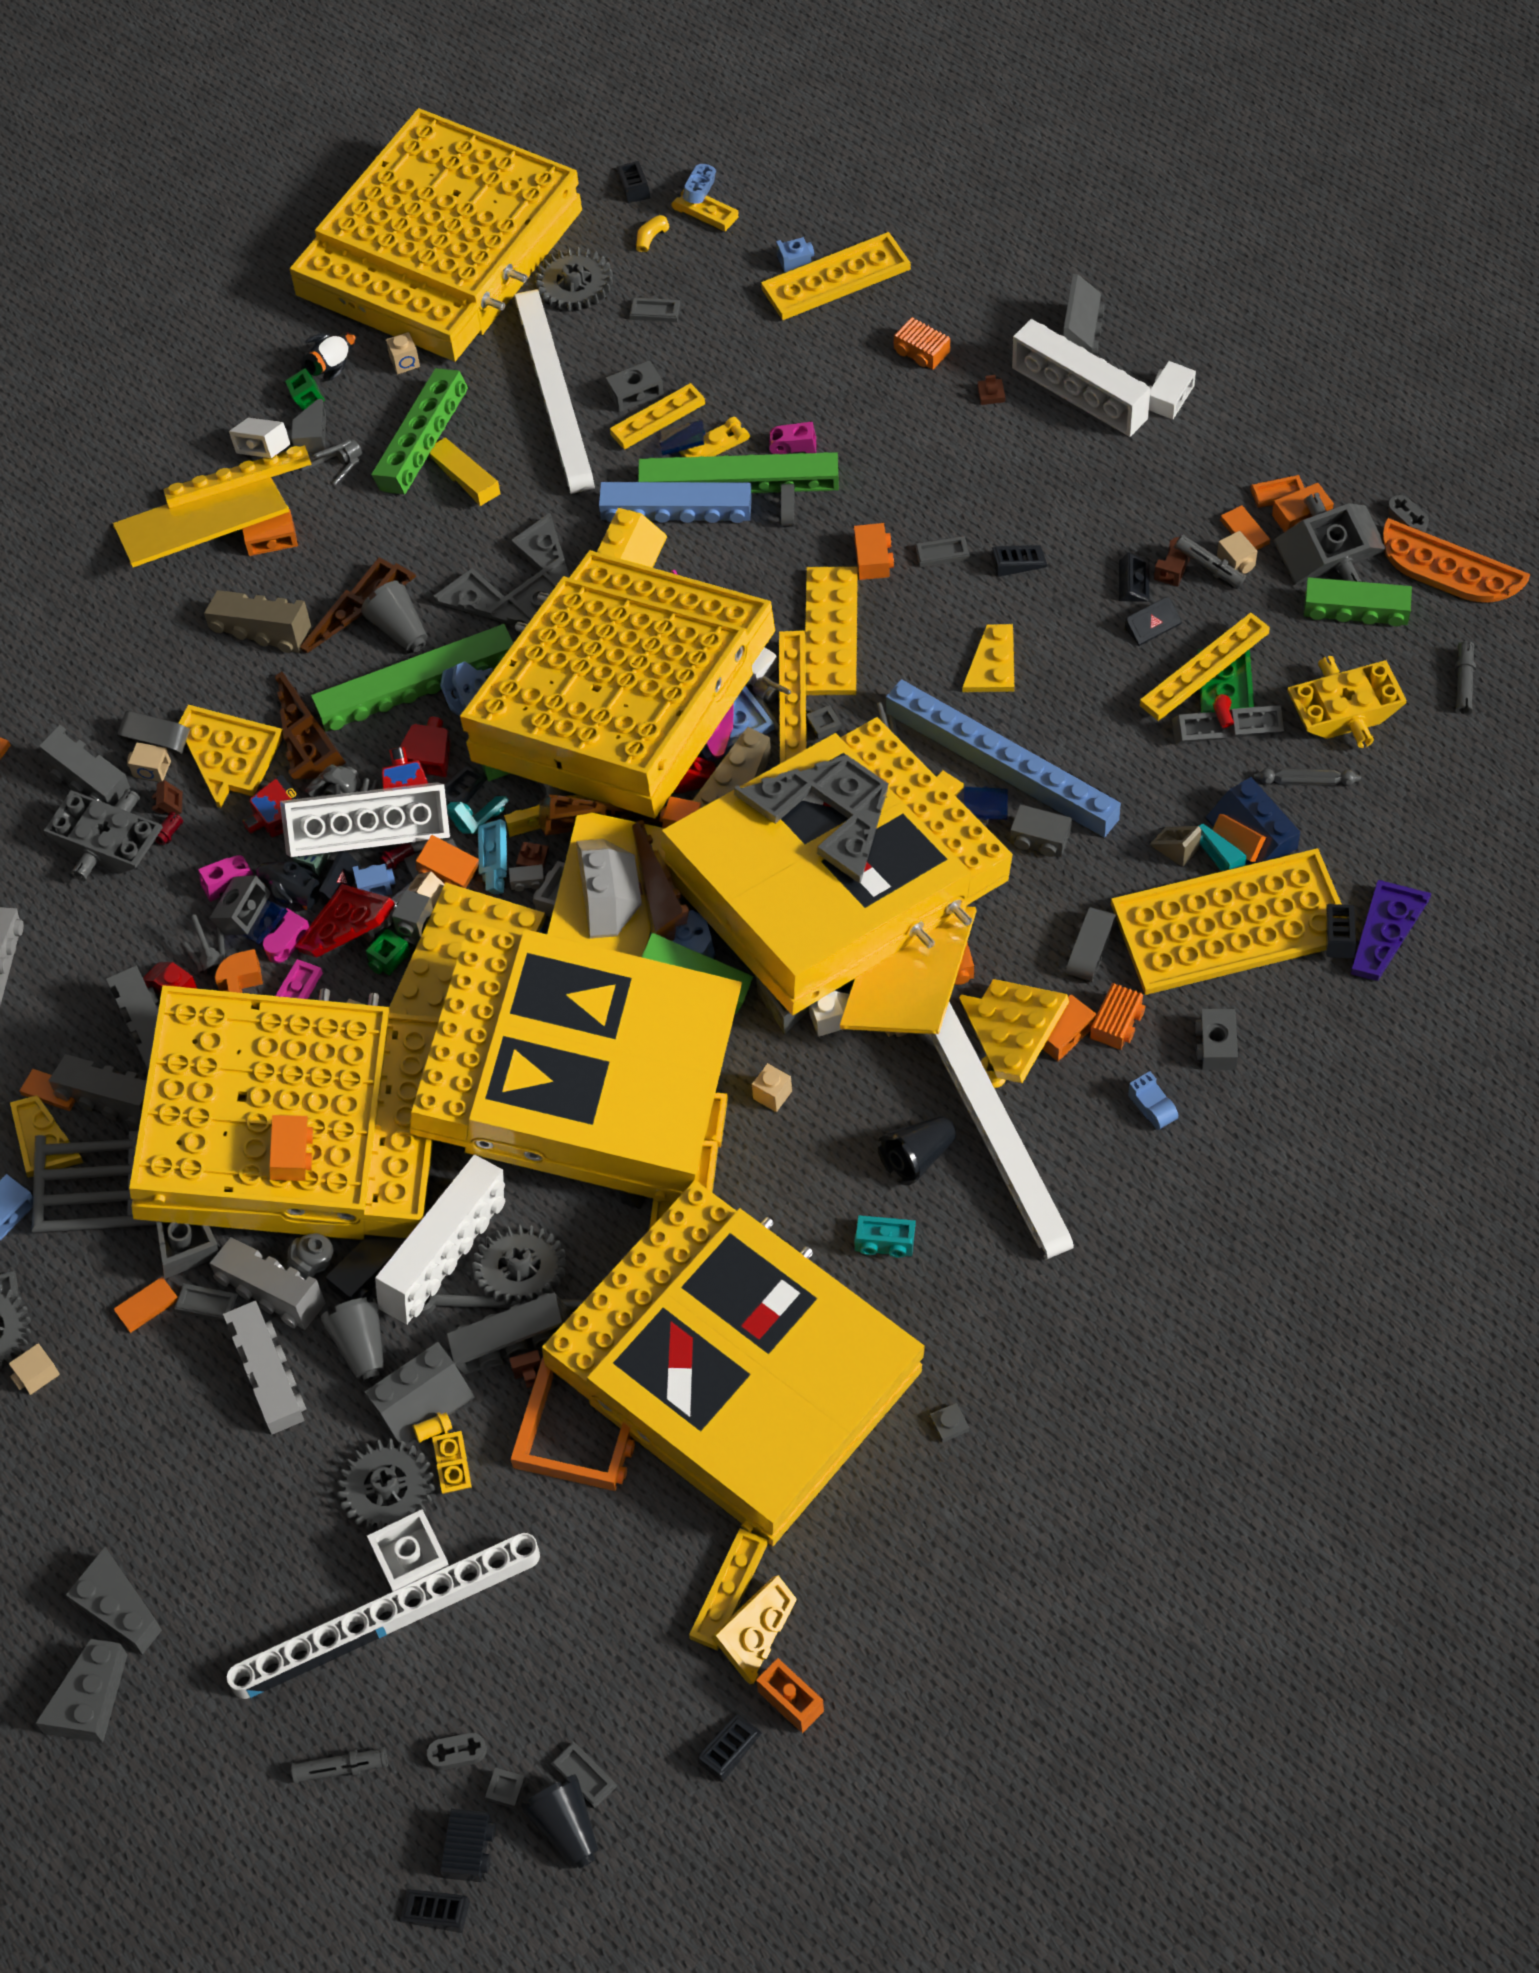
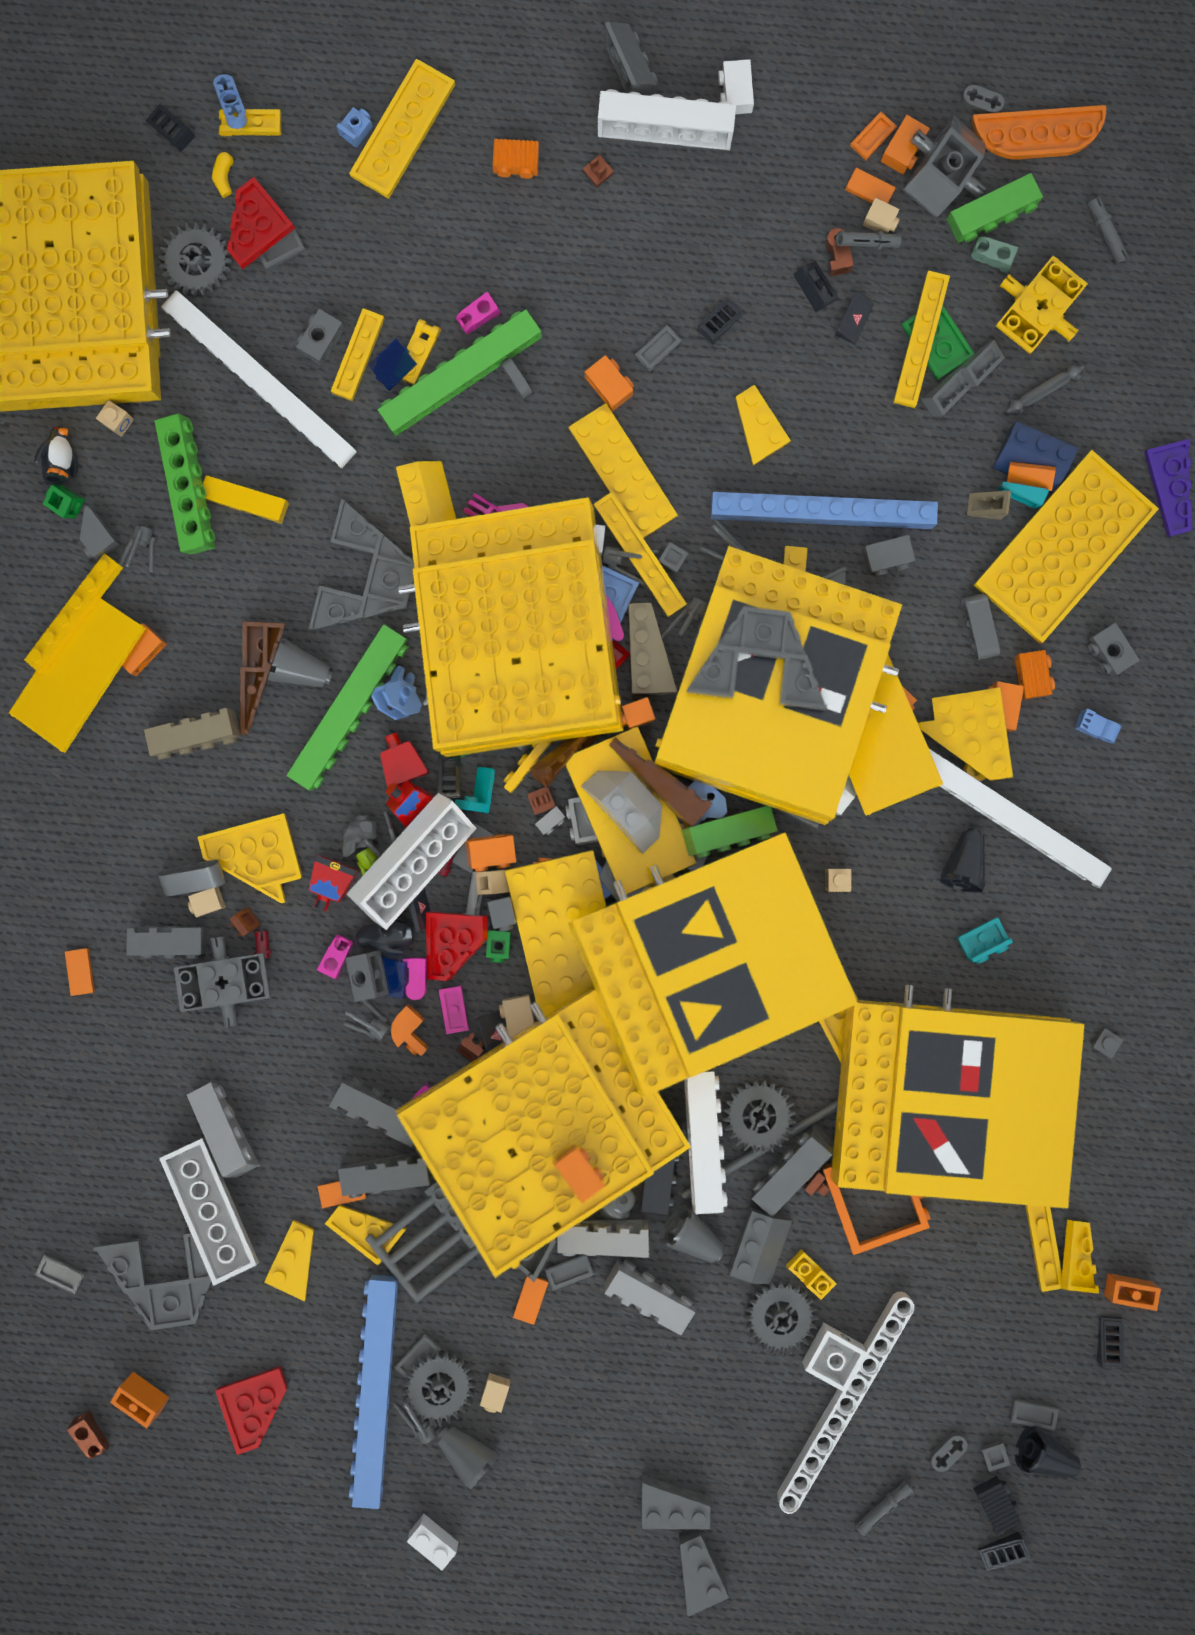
camera: 40 degrees left, 30 degrees up
red slope [143,962,197,997] -> none
white brick [229,418,290,458] -> none
reddish brown wedge [275,671,346,779] -> none
medium blue brick [353,864,396,896] -> none
yellow pin [412,1412,452,1443] -> none
medium azure hinge [478,819,507,895] -> none
medium blue brick [599,482,752,523] -> none
clear blue piece [964,786,1008,820] -> none
red arm [1213,694,1234,728] -> none
black slope [1326,904,1356,958] -> none
none -> red plate [227,177,295,270]
none -> sand green leg [971,237,1018,274]

